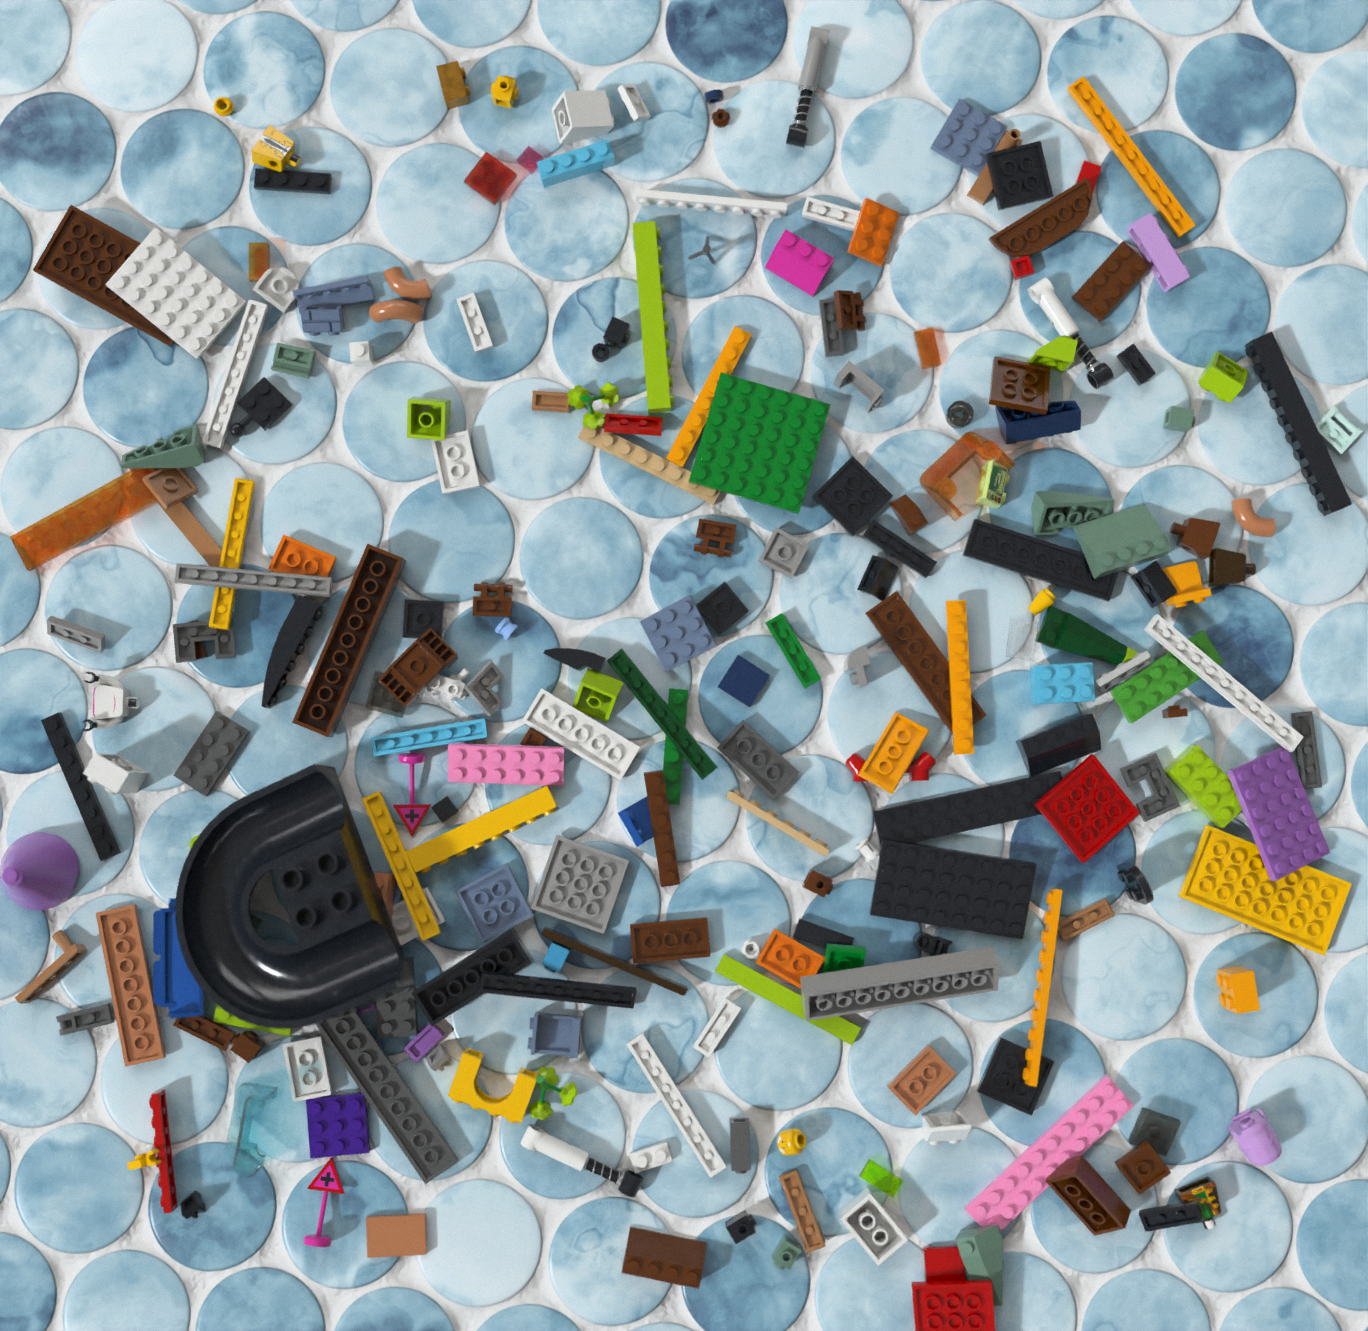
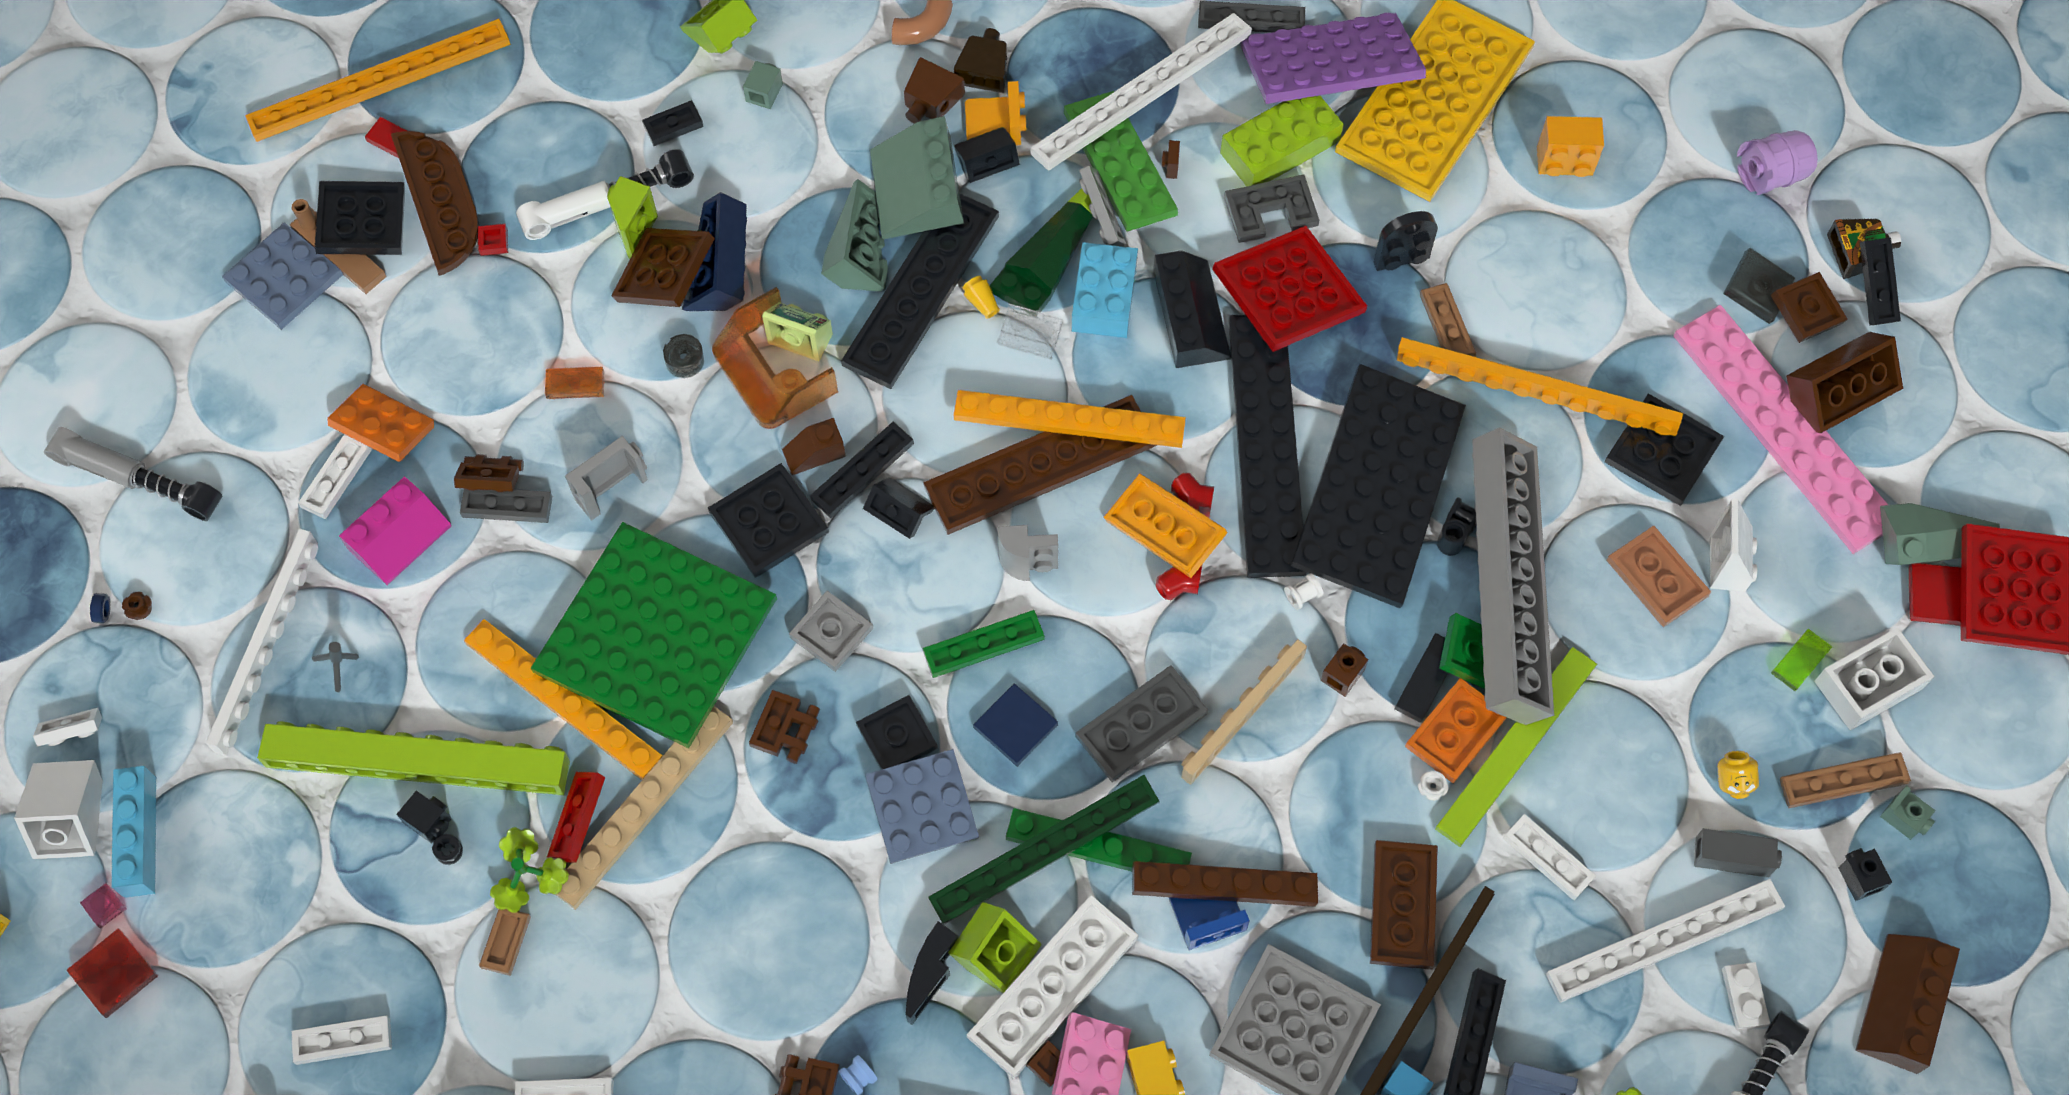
camera: 75 degrees left, 20 degrees down
reddish brown plate [1072,241,1151,322] -> none
lavender brick [1126,213,1190,293] -> none

